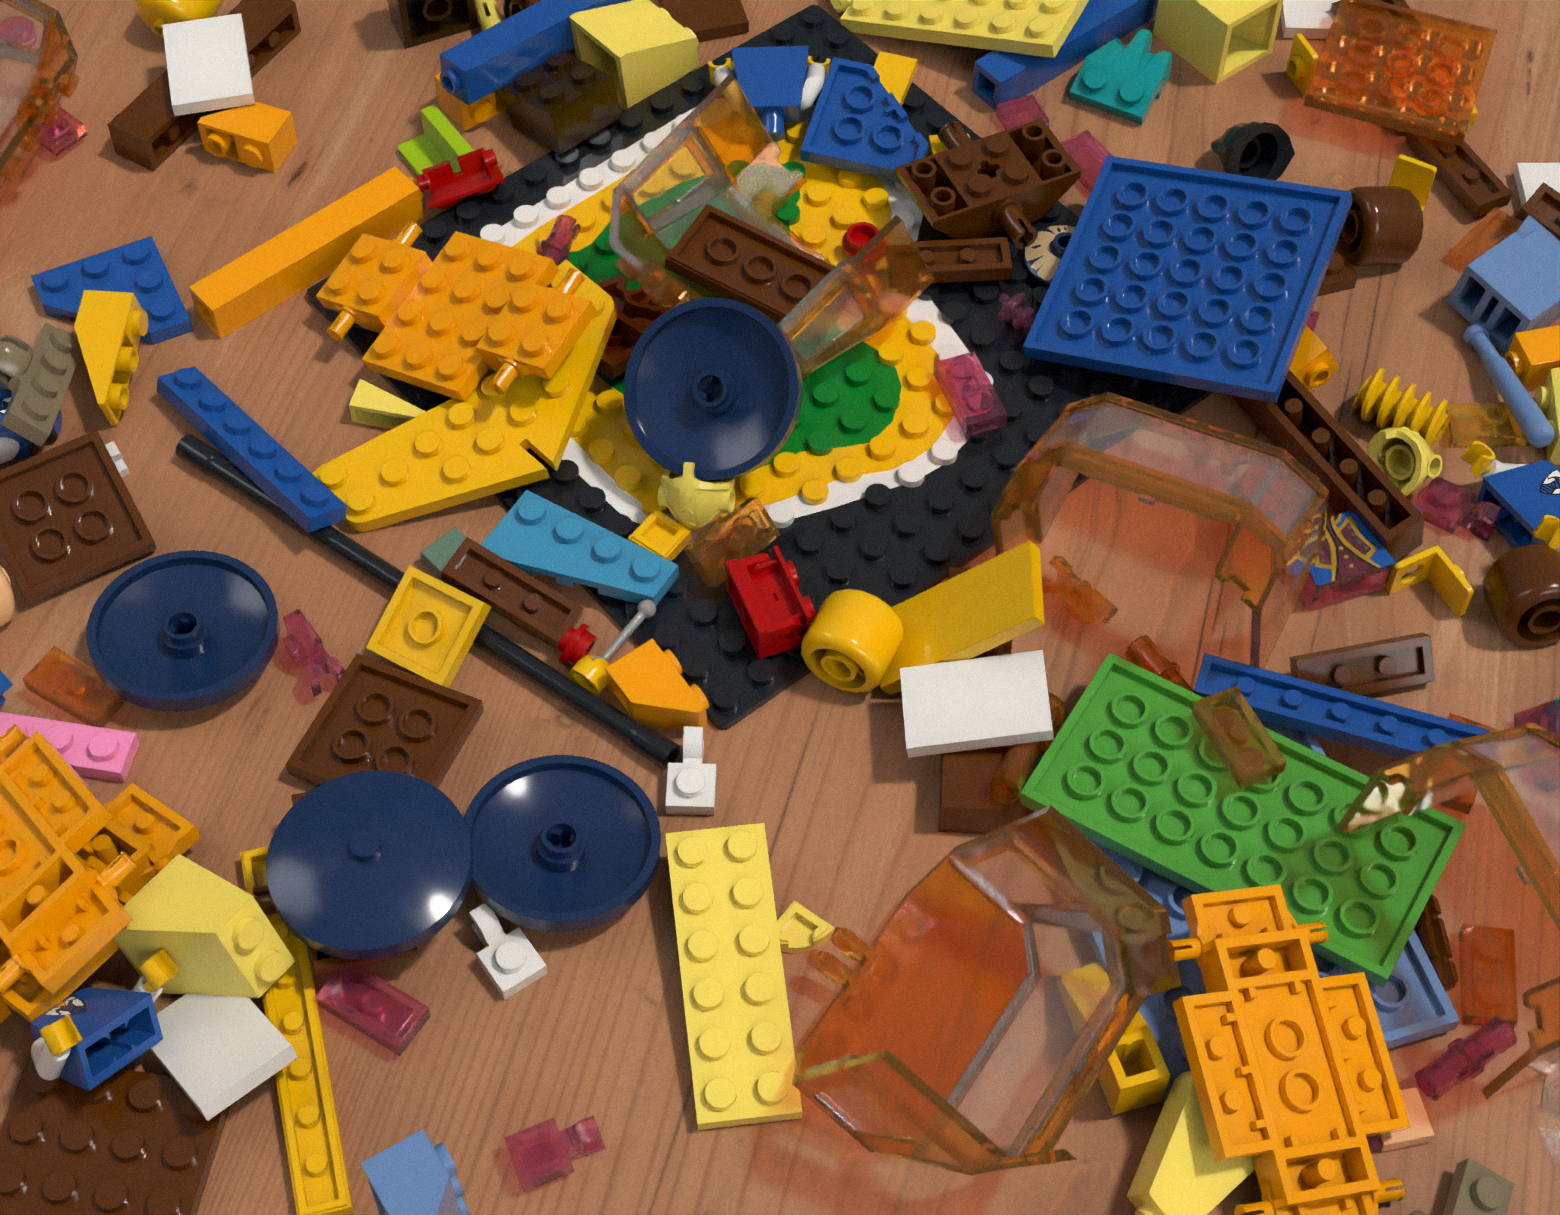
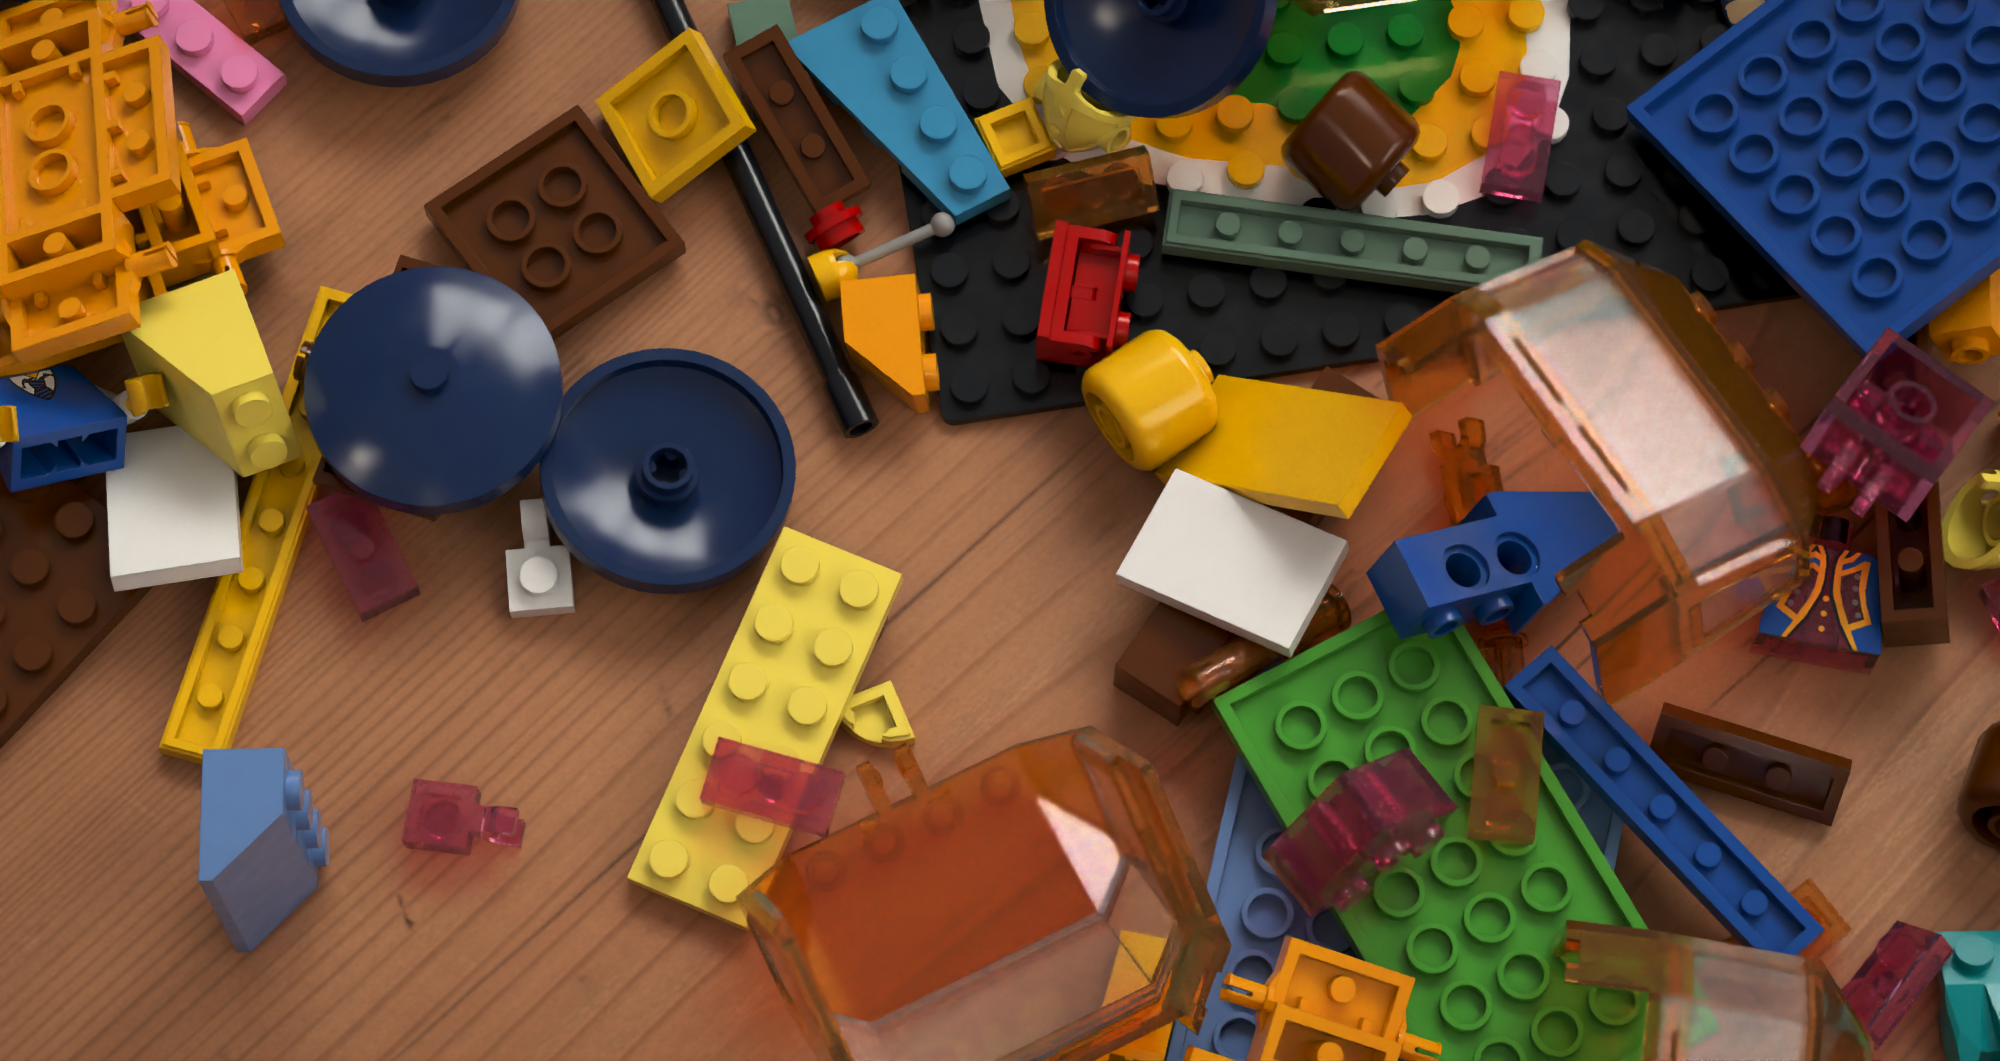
camera: 30 degrees right, 15 degrees up
clear pink plate [282,609,345,697] -> none
white plate [665,726,717,816] -> none
clear pink hair [998,293,1035,333] -> none
yellow bracket [1385,545,1474,617] -> none
none -> clear pink plate [699,737,846,838]
none -> sand green tile [1161,188,1543,303]
none -> clear pink brick [1261,747,1458,917]
none -> reddish brown head [1281,70,1420,211]
none -> blue brick [1366,491,1620,639]
none -> clear pink hinge [1800,327,1995,522]

